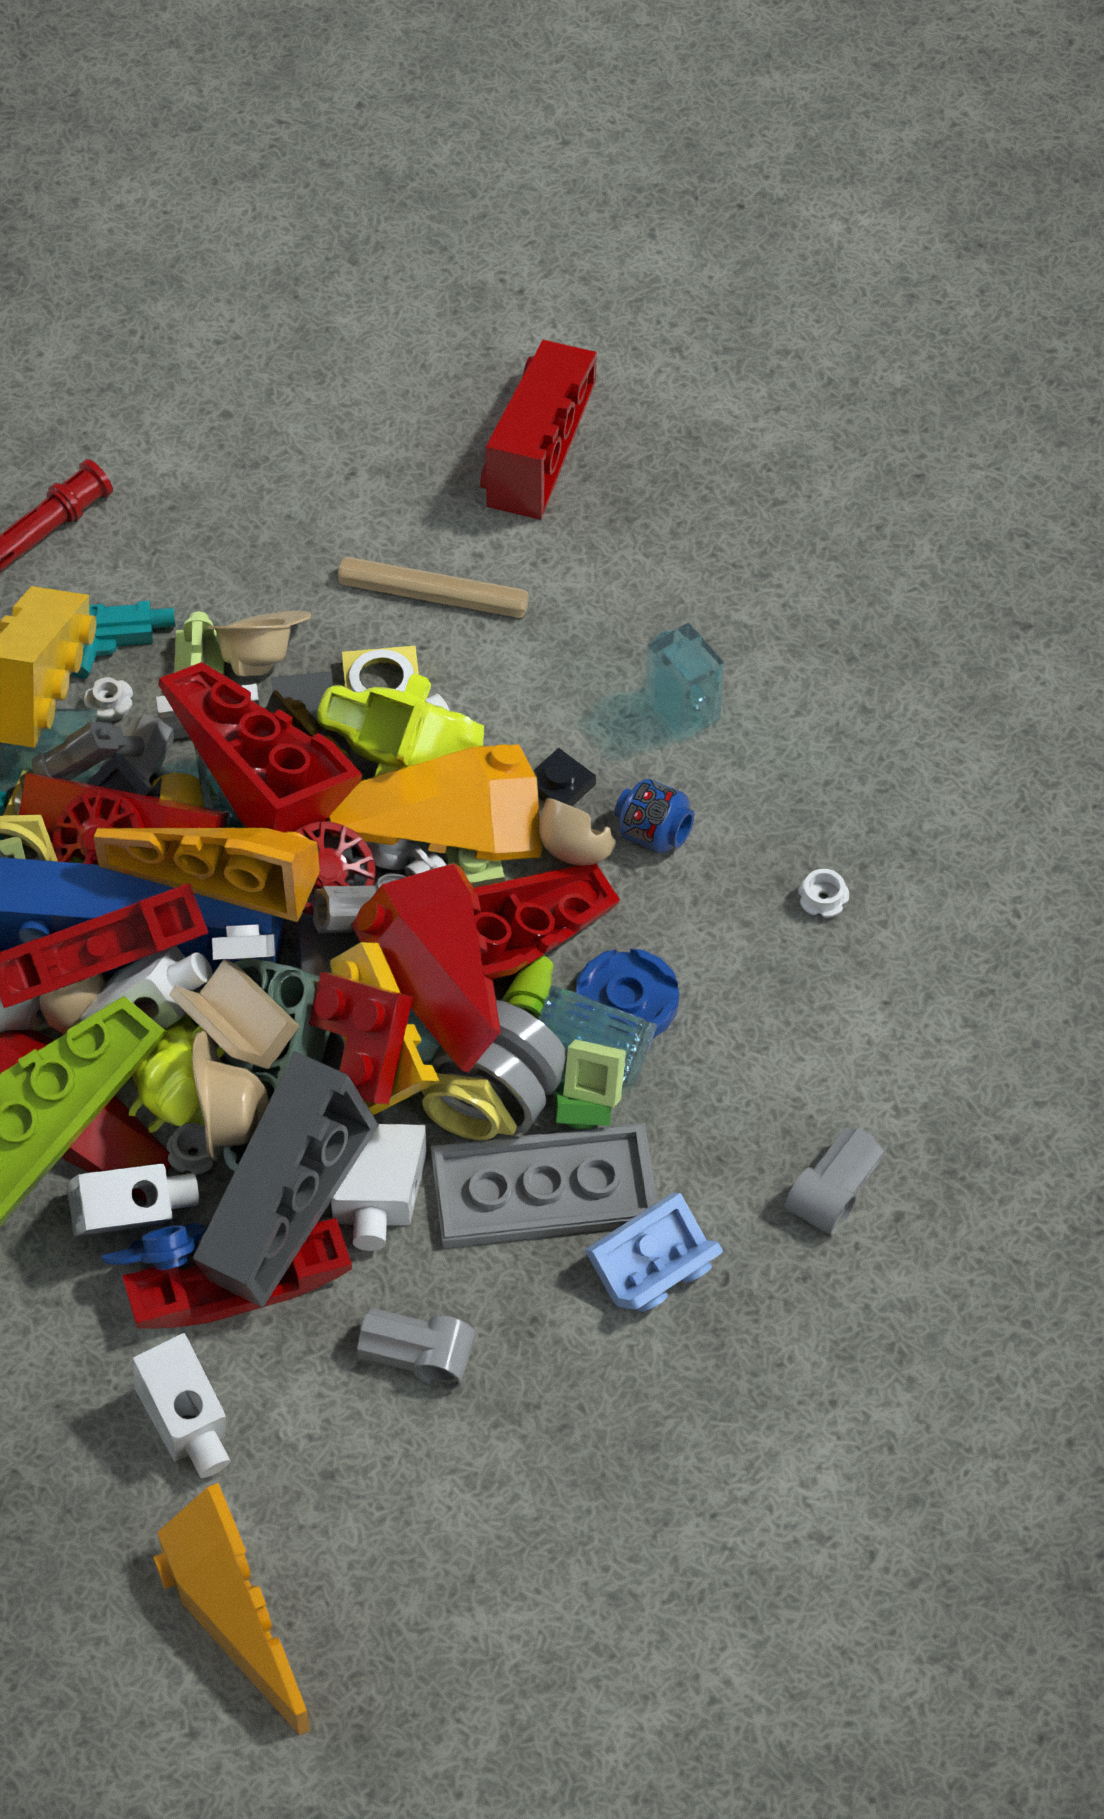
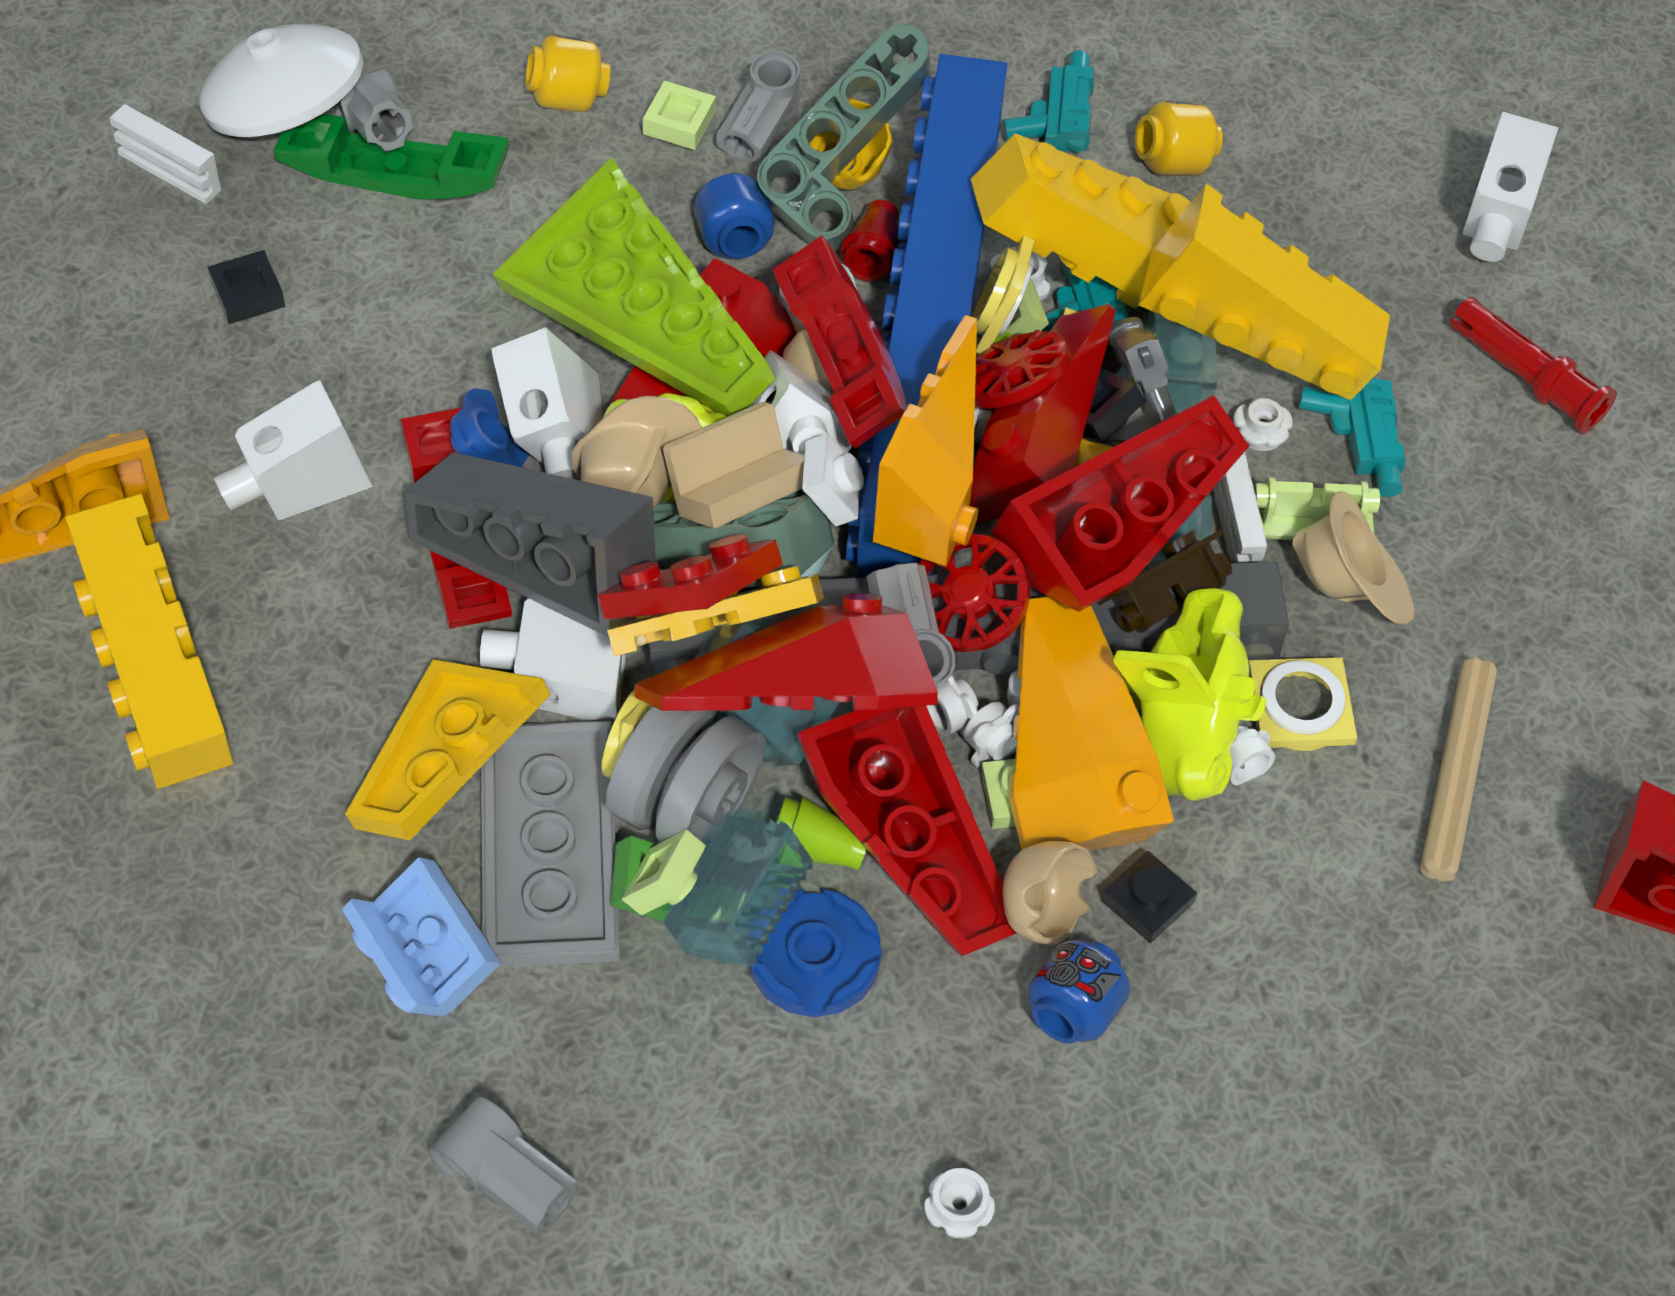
camera: 90 degrees right, 0 degrees up
light grey piece [357,1308,477,1389] -> none
clear light blue brick [645,622,724,742] -> none
none -> yellow wedge [65,493,233,789]
none -> yellow wing [345,659,551,841]

